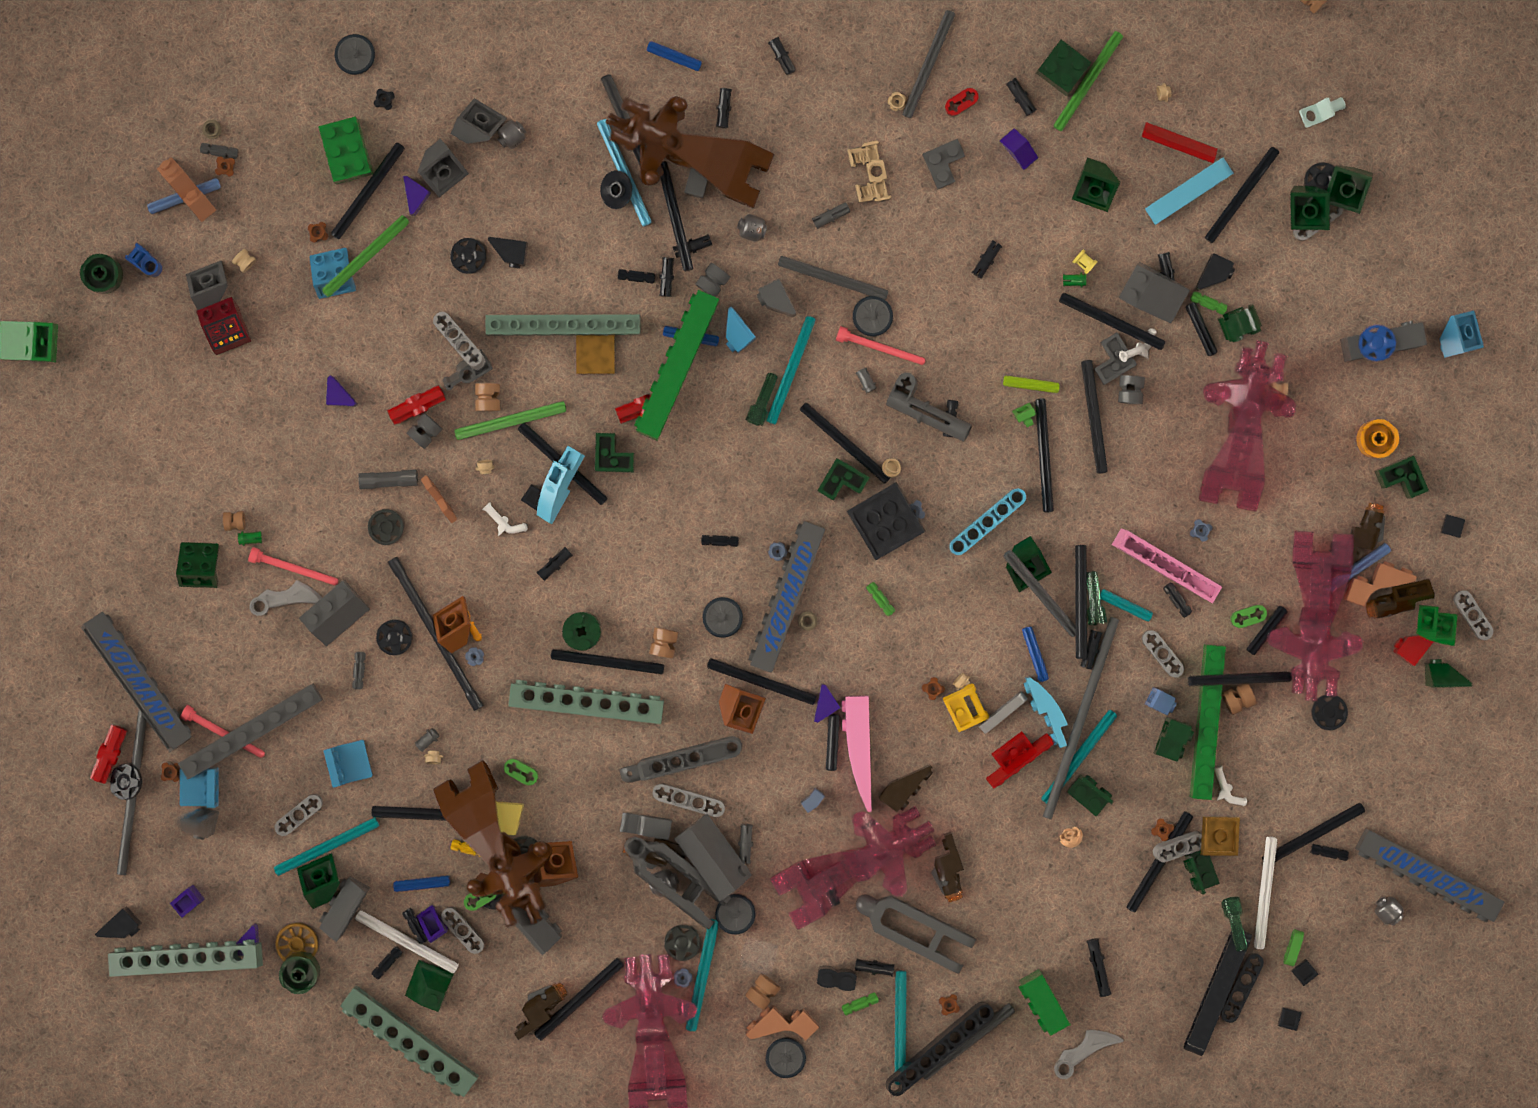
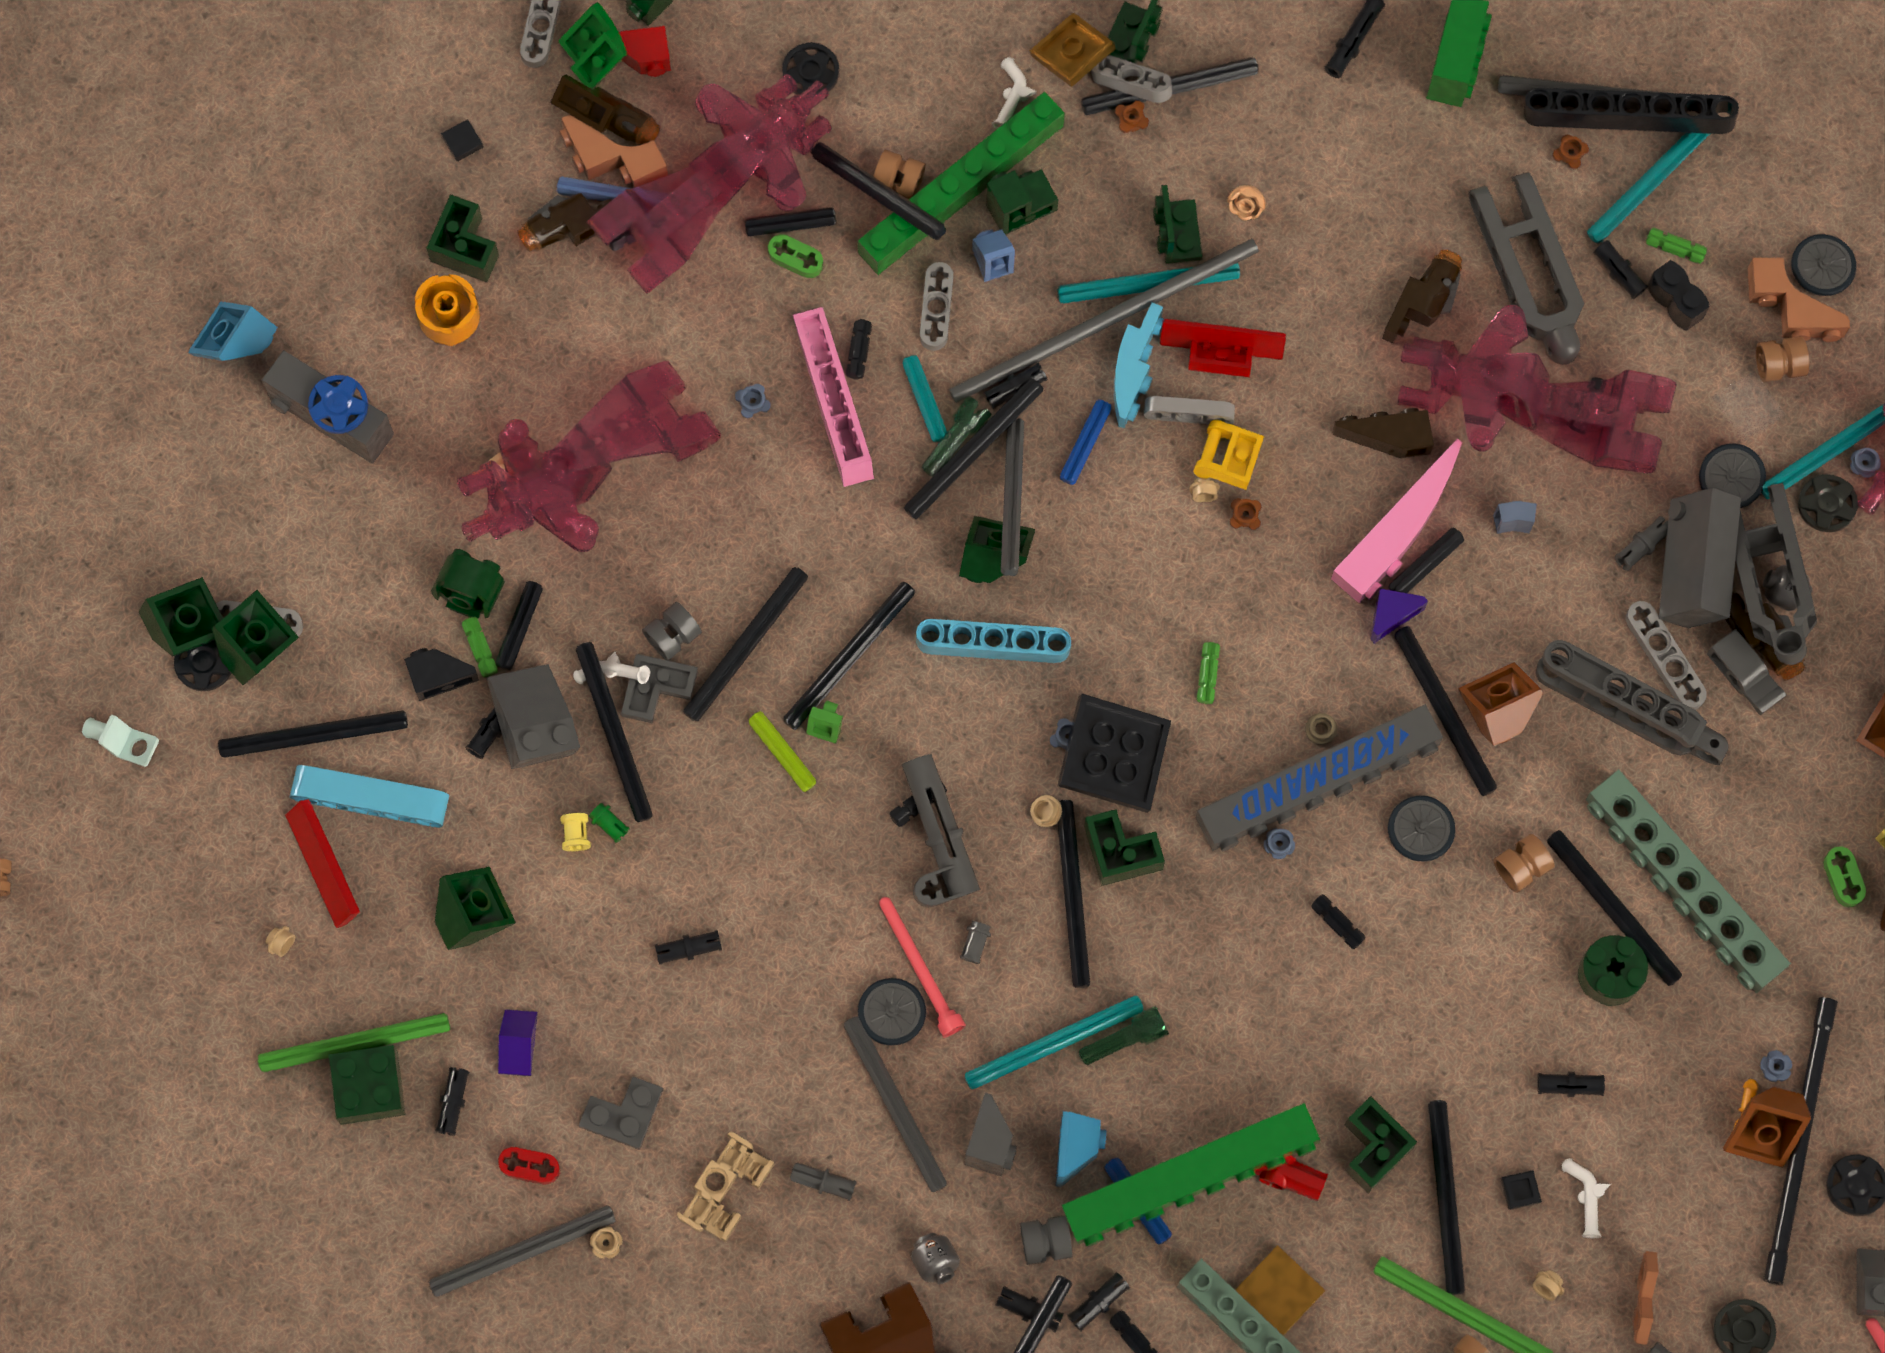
camera: 140 degrees left, 15 degrees down
medium azure slope [537,446,585,524] -> none

